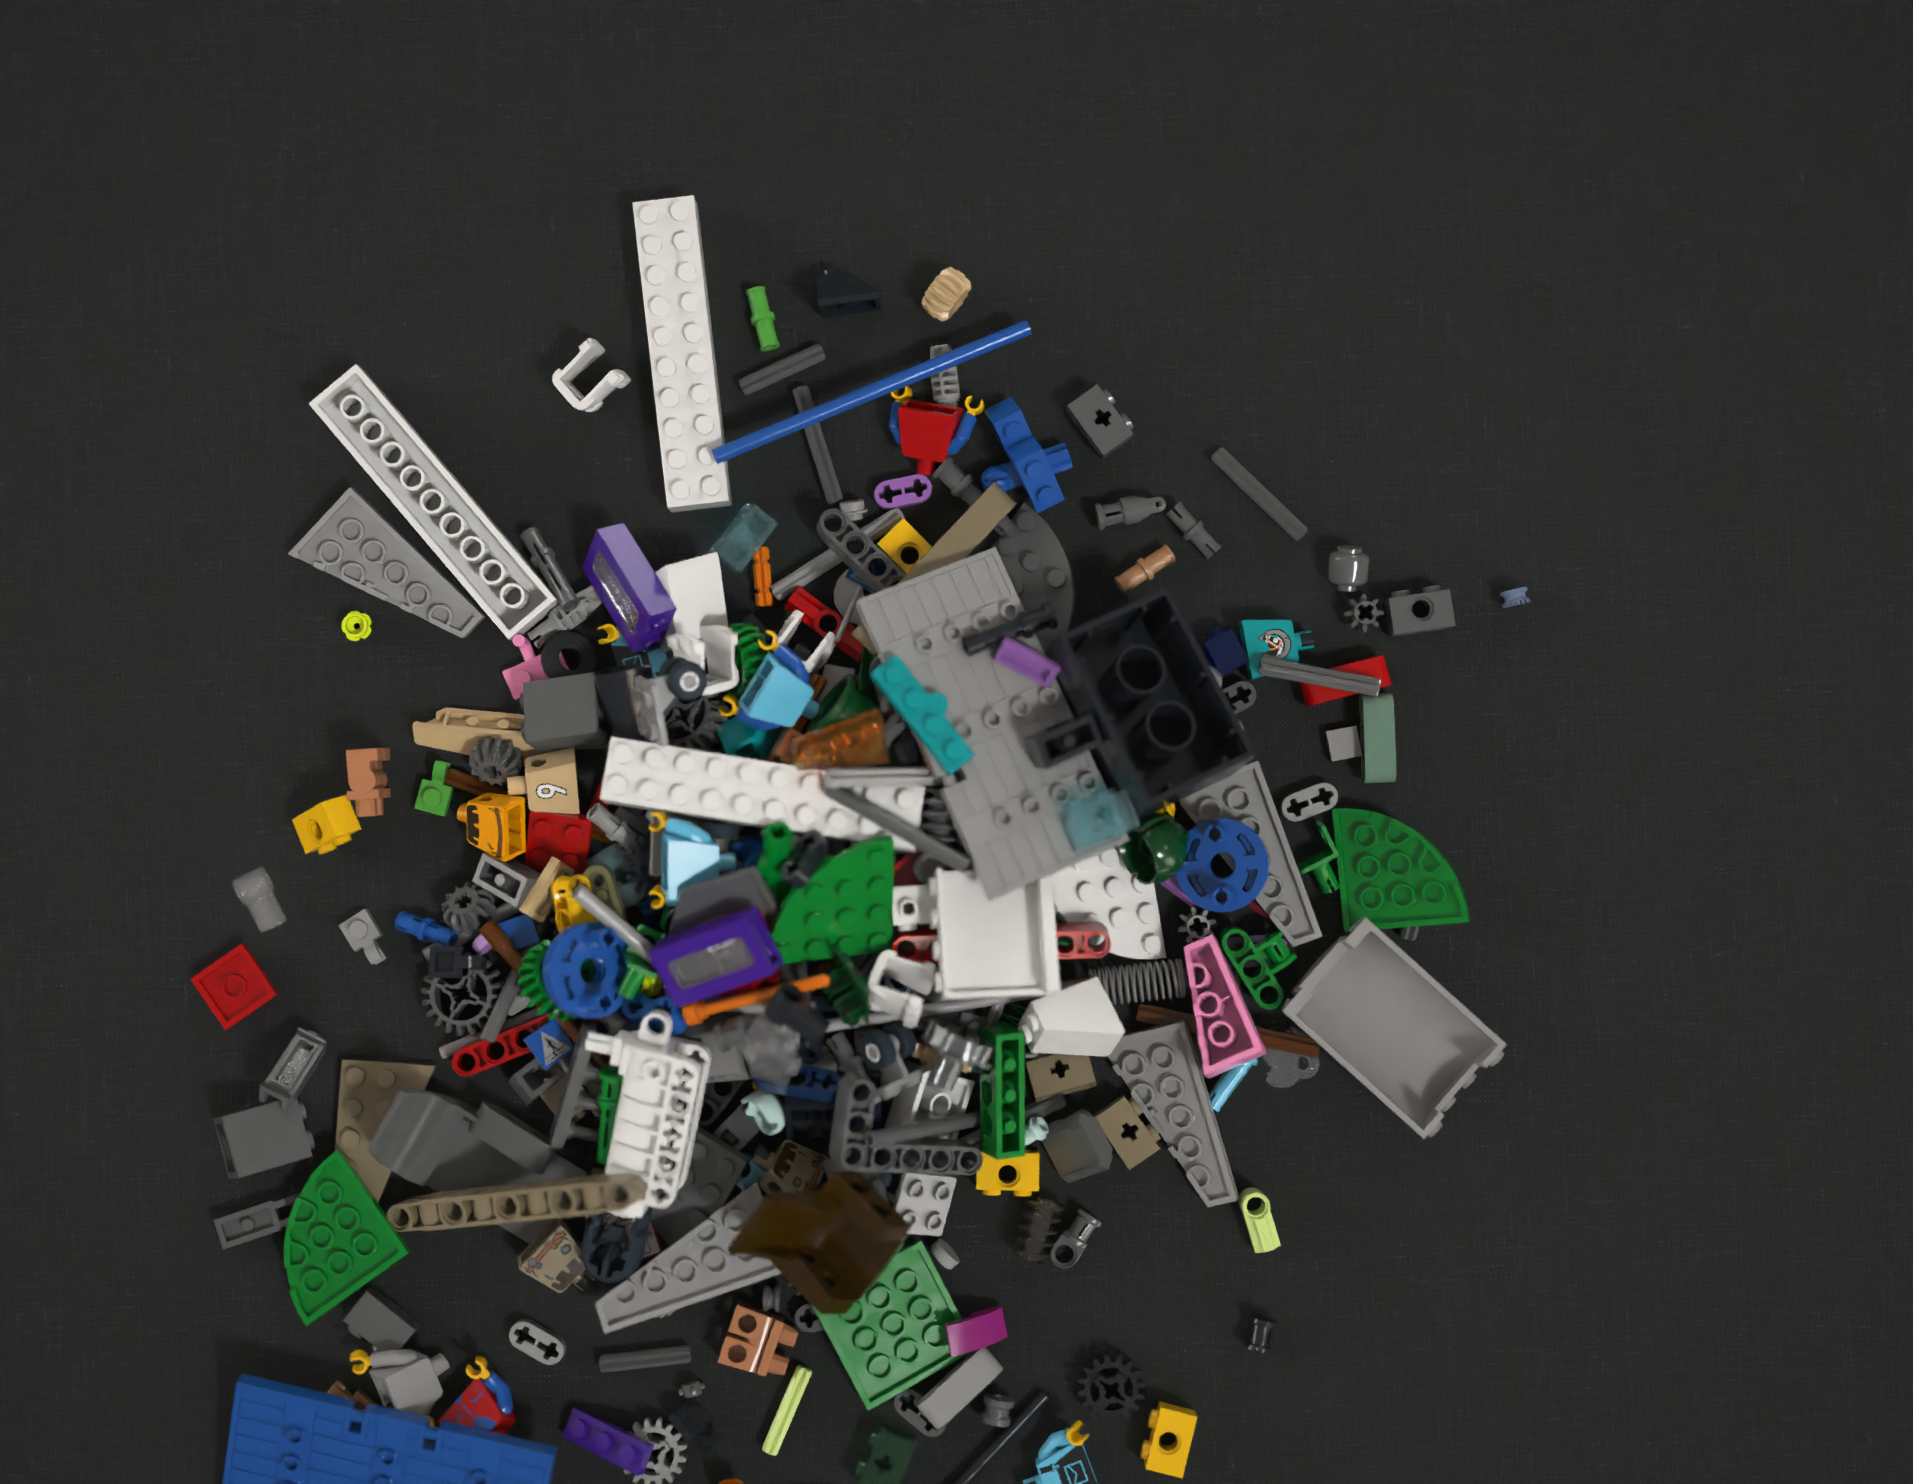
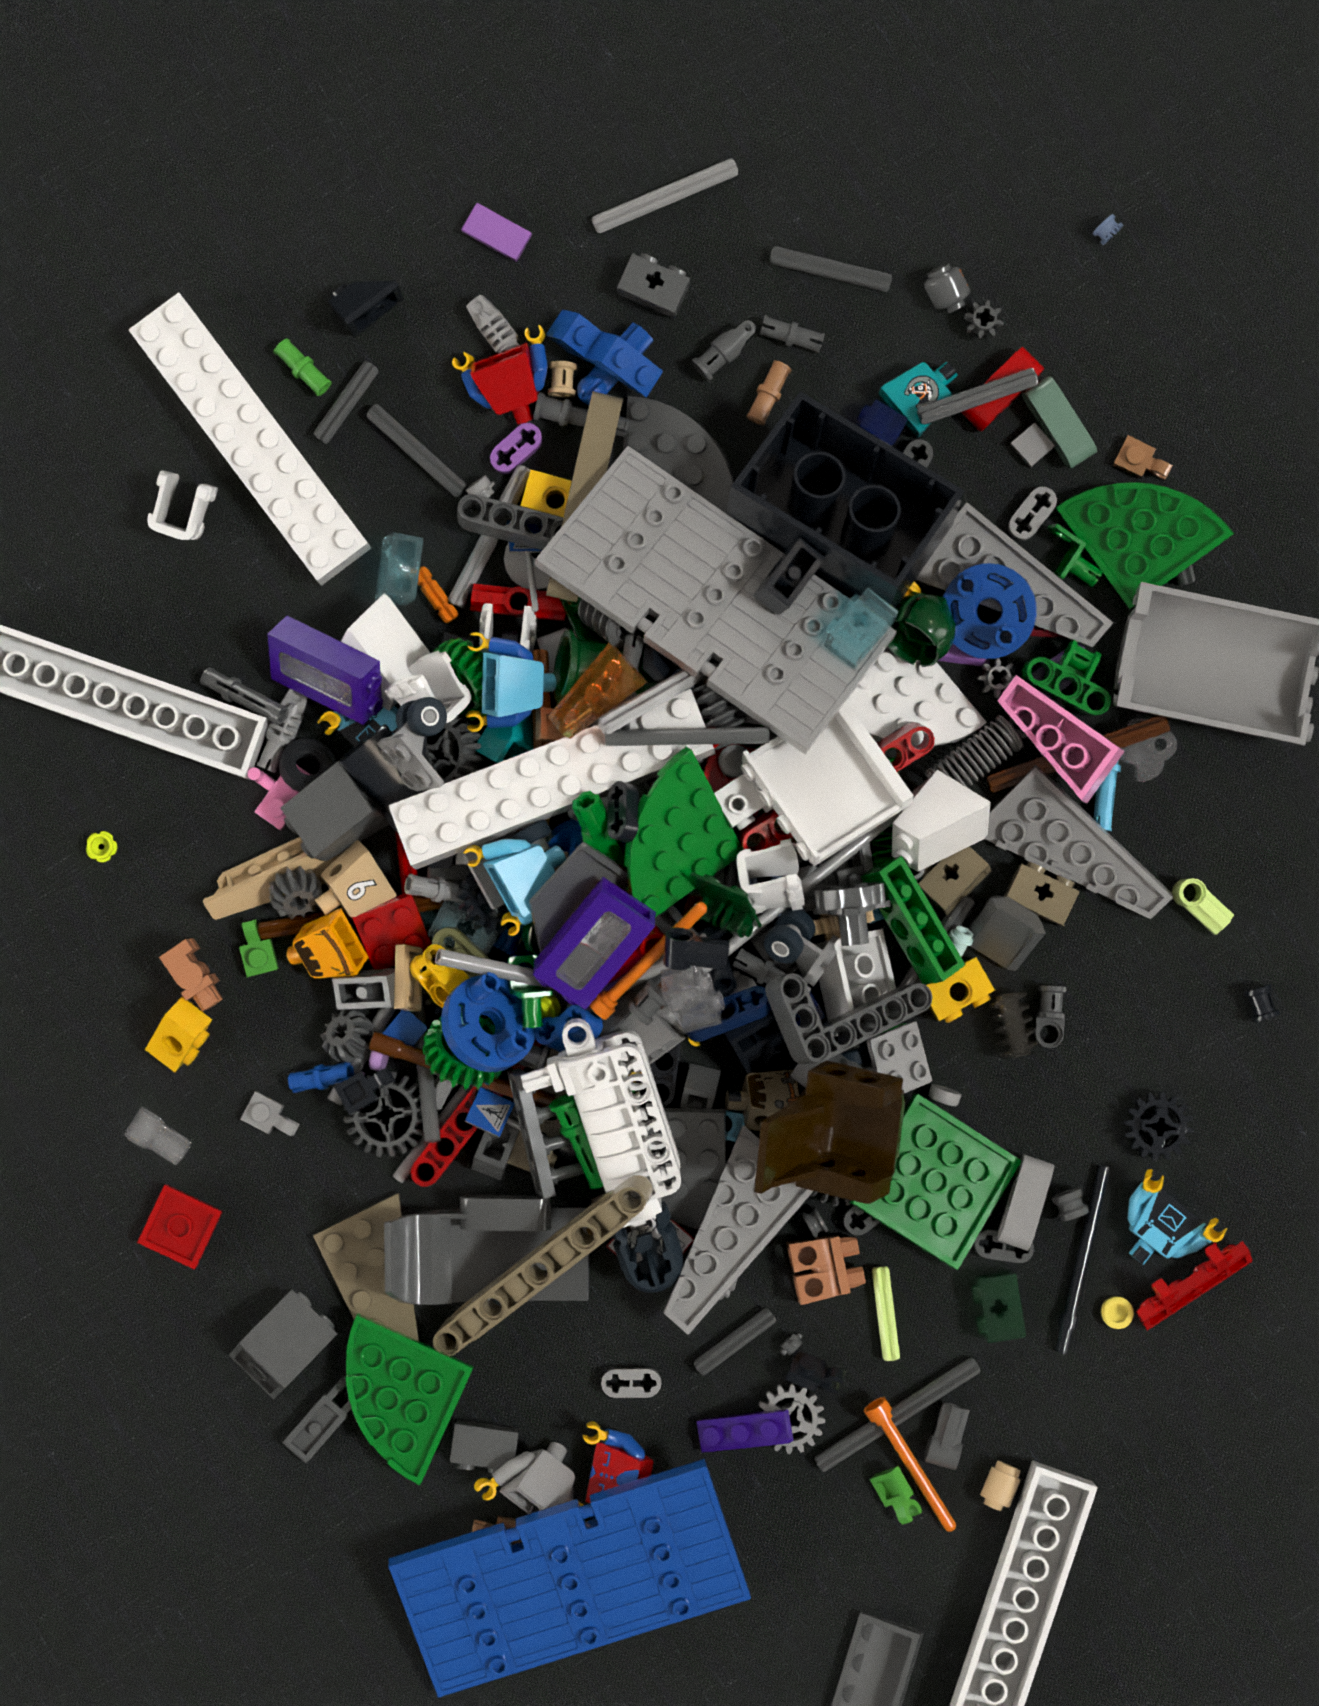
camera: 30 degrees left, 0 degrees up
dark grey window [259,1027,327,1114] -> none
light grey wing [288,487,486,638] -> none
dark tan torso [517,1218,595,1293] -> none
blue piece [712,320,1032,464] -> none
light aqua hair [741,1090,786,1136] -> none
dark grey piece [864,1110,980,1148] -> none
teal hinge [870,654,975,776] -> none
tan gear [922,267,971,321] -> none
magenta slope [944,1306,1008,1357] -> none
black pin [961,601,1058,657] -> none
medium lavender tile [992,637,1061,688] -> none
yellow brick [1140,1401,1197,1478] -> none
dark grey brick [1384,585,1456,637] -> none
none -> medium lavender tile [462,203,532,262]
none -> tan bush [548,361,577,398]
none -> light grey axle [592,158,738,233]
none -> medium nougat plate [1113,435,1173,480]

